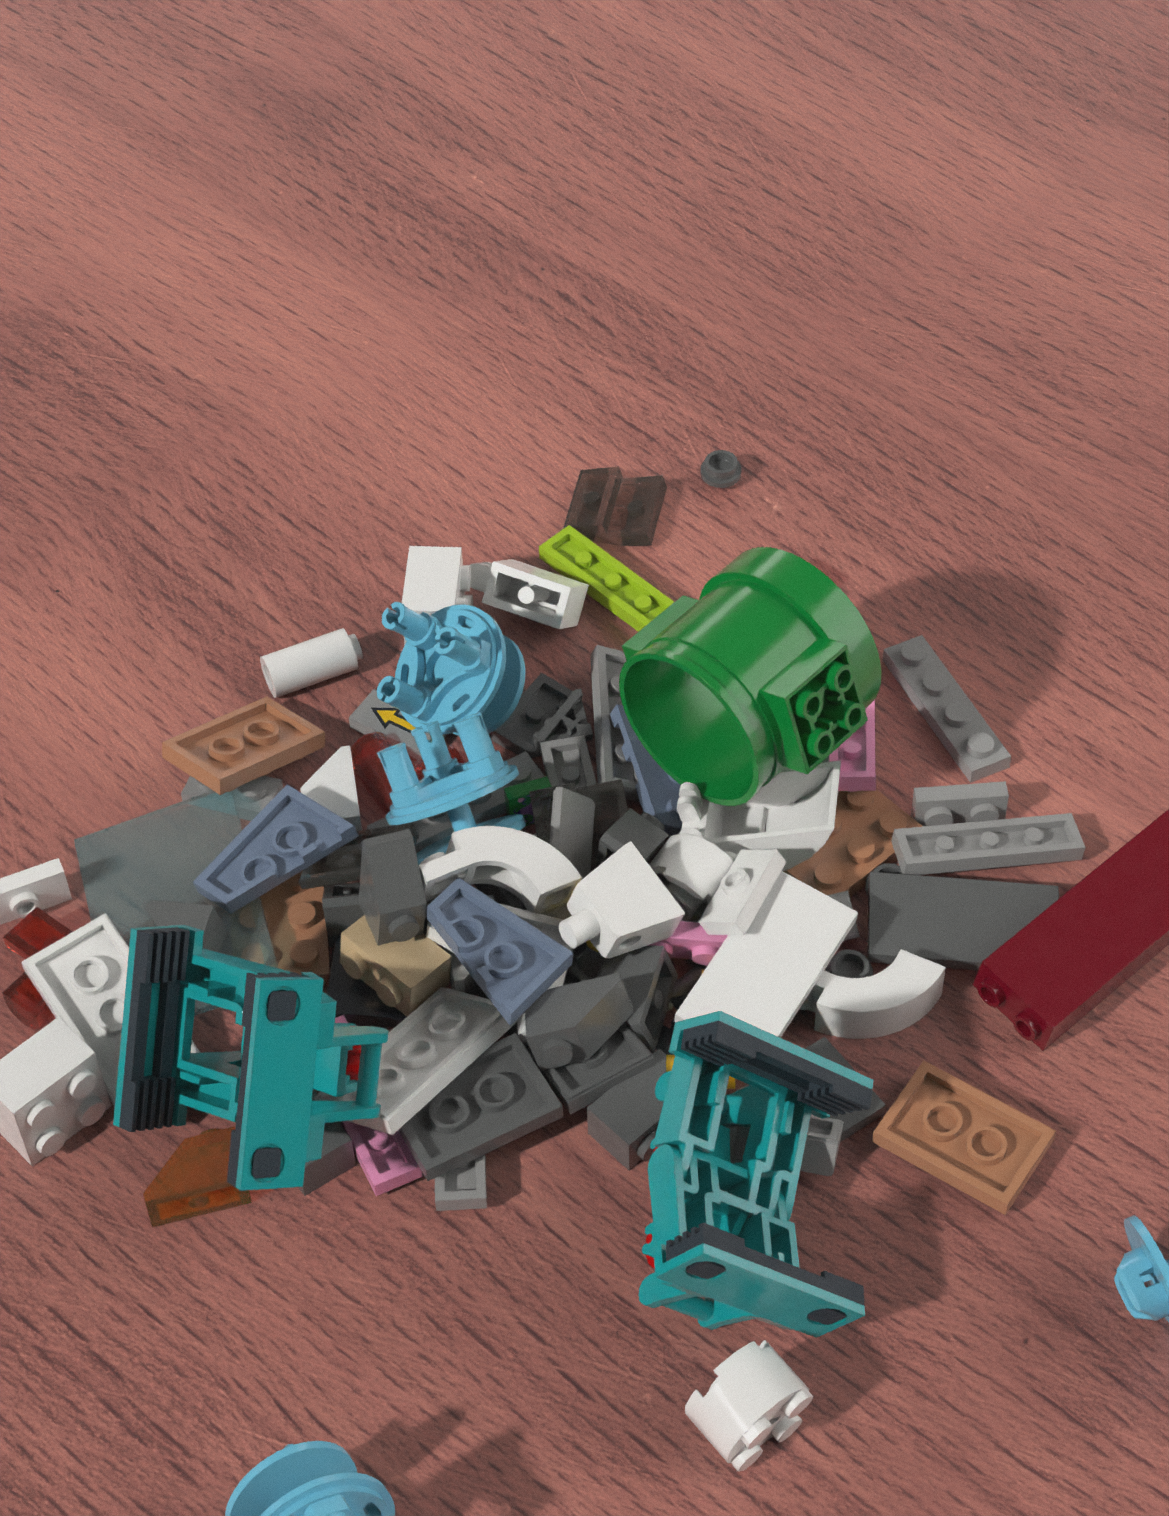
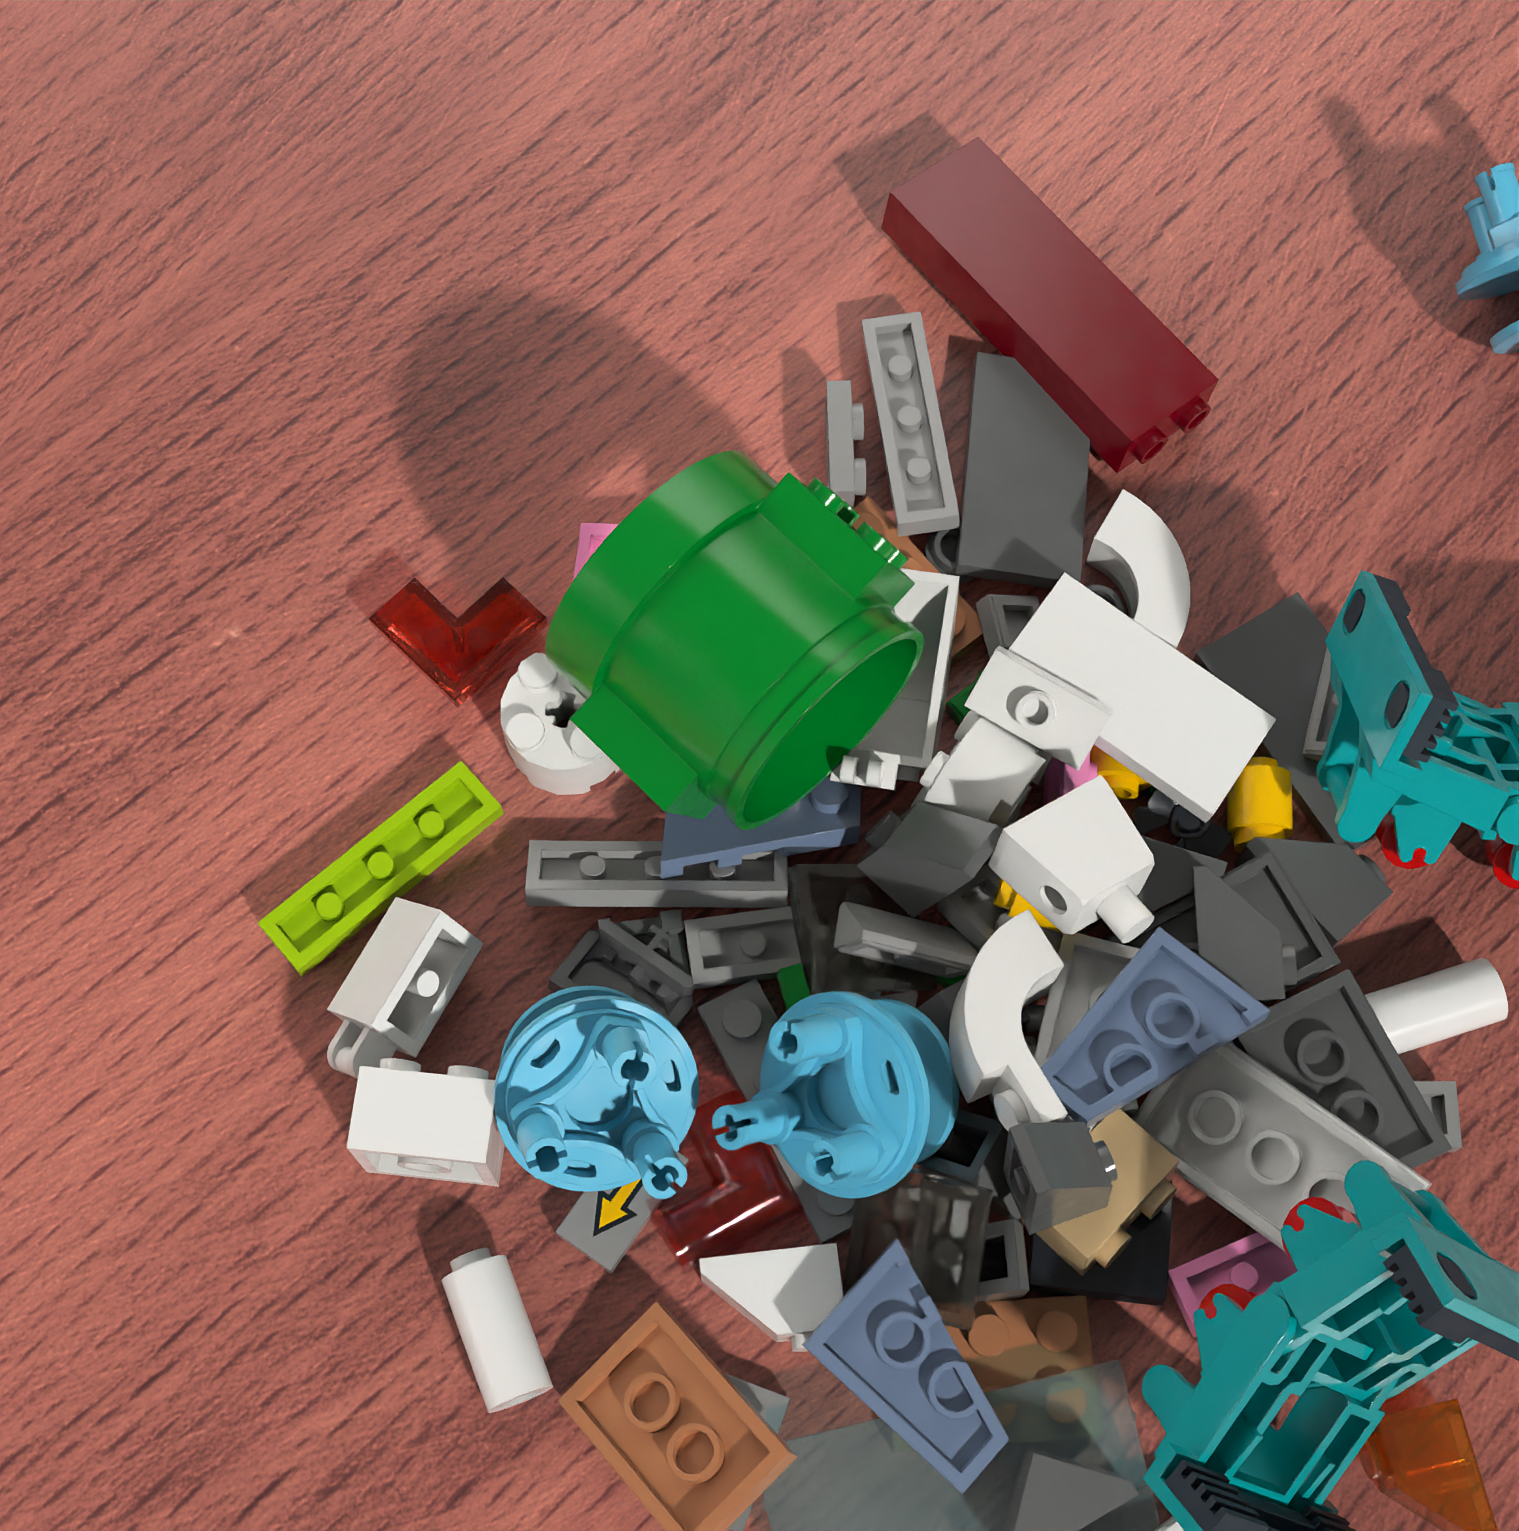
camera: 90 degrees left, 20 degrees up
clear smoke slope [563,467,667,546] -> none
dark grey plate [700,450,742,488] -> none
nougat plate [872,1060,1056,1215] -> none
light grey plate [883,635,1011,783] -> none
none -> white brick [1364,957,1508,1054]

